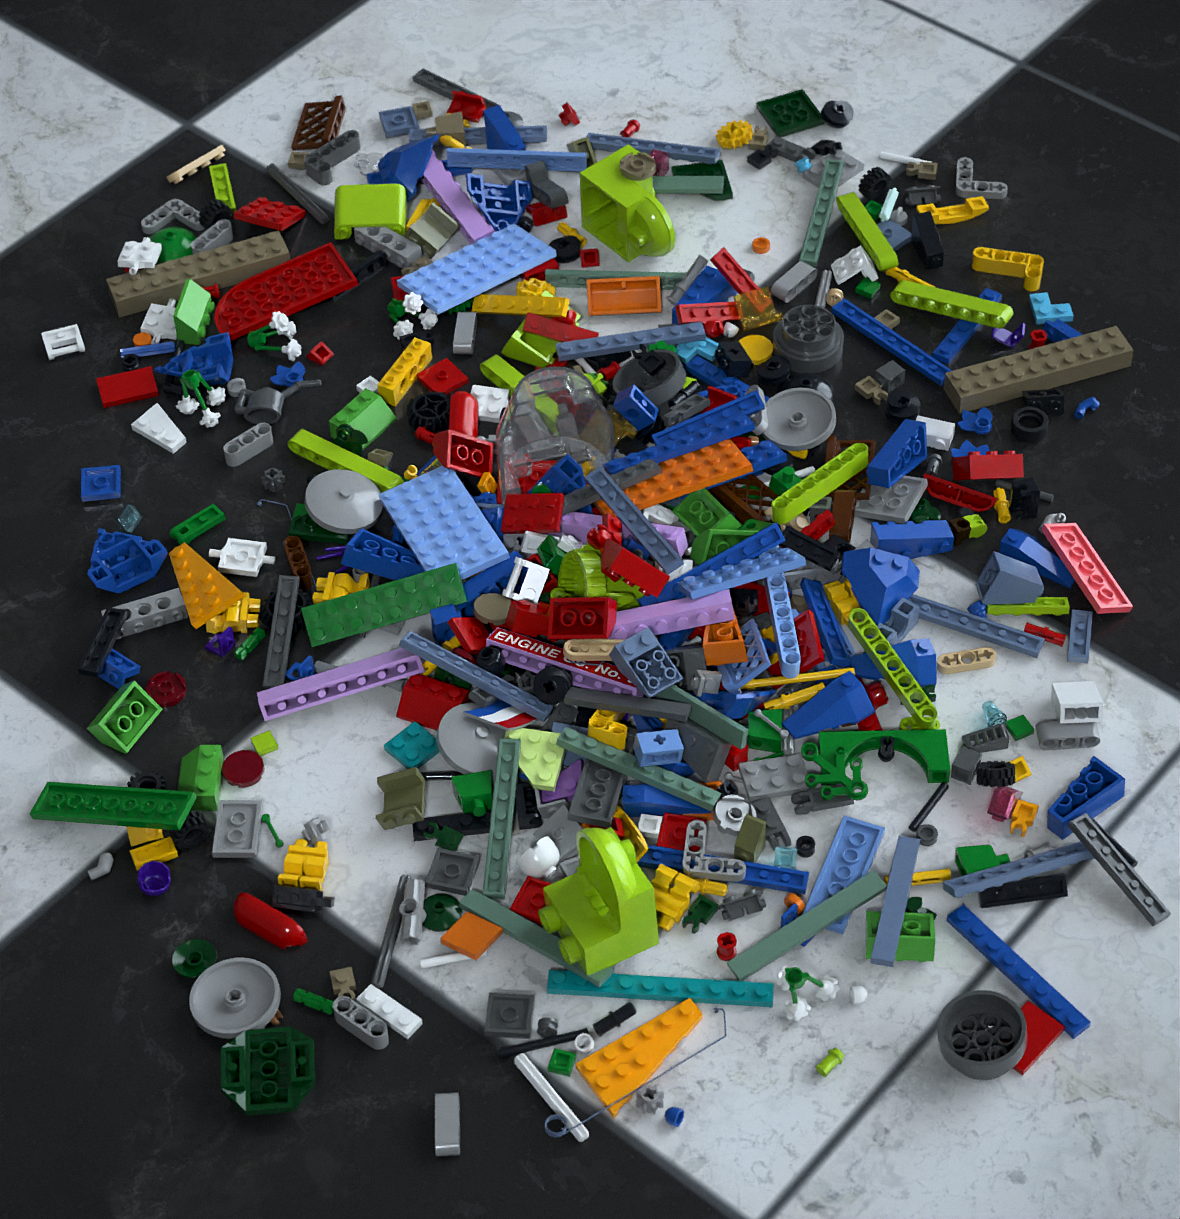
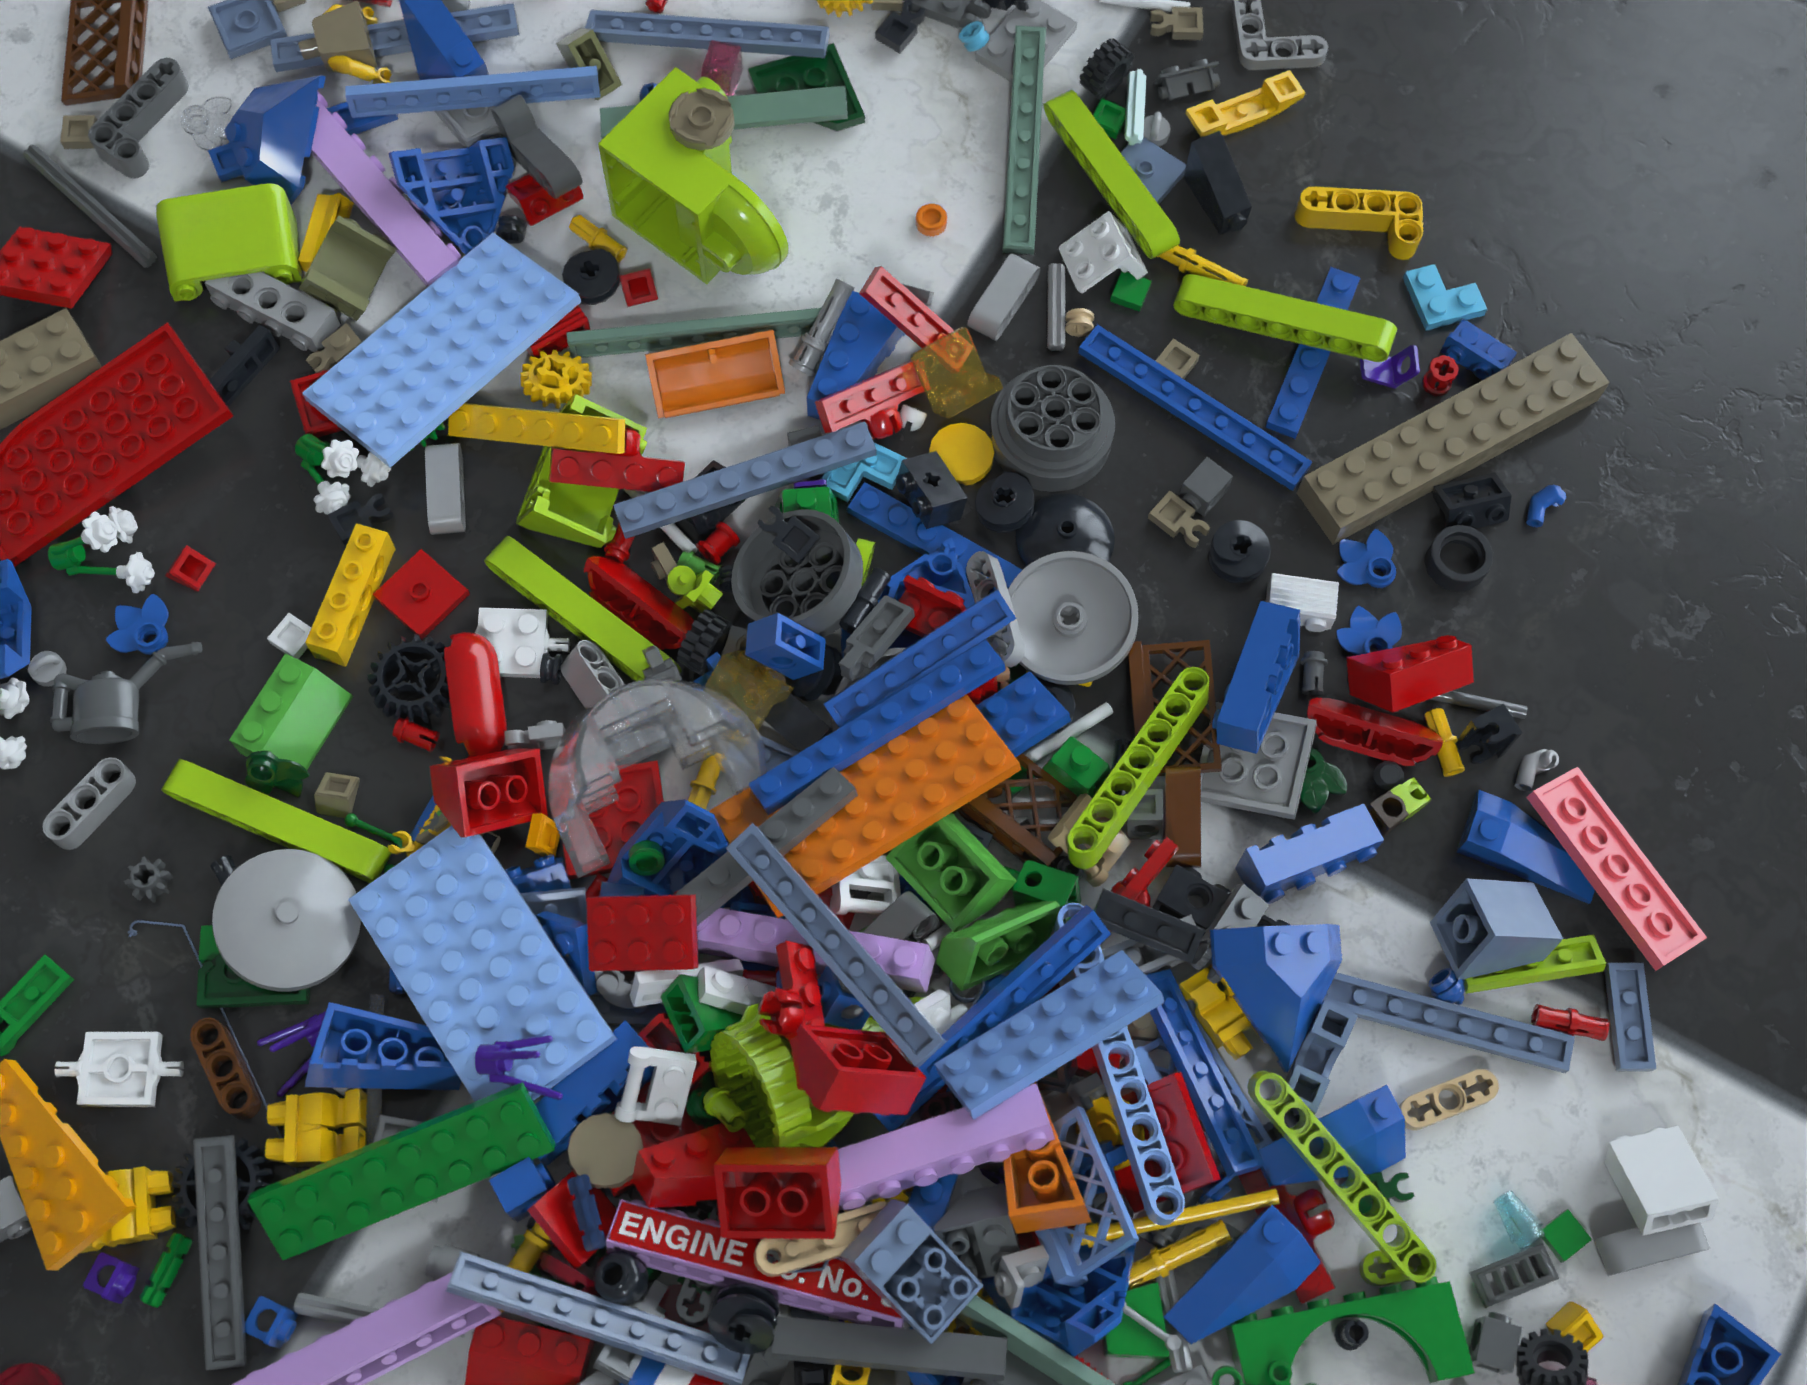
camera: 15 degrees left, 20 degrees up
none -> dark purple plant [475,1035,563,1100]
none -> dark blue axle [567,1174,606,1251]

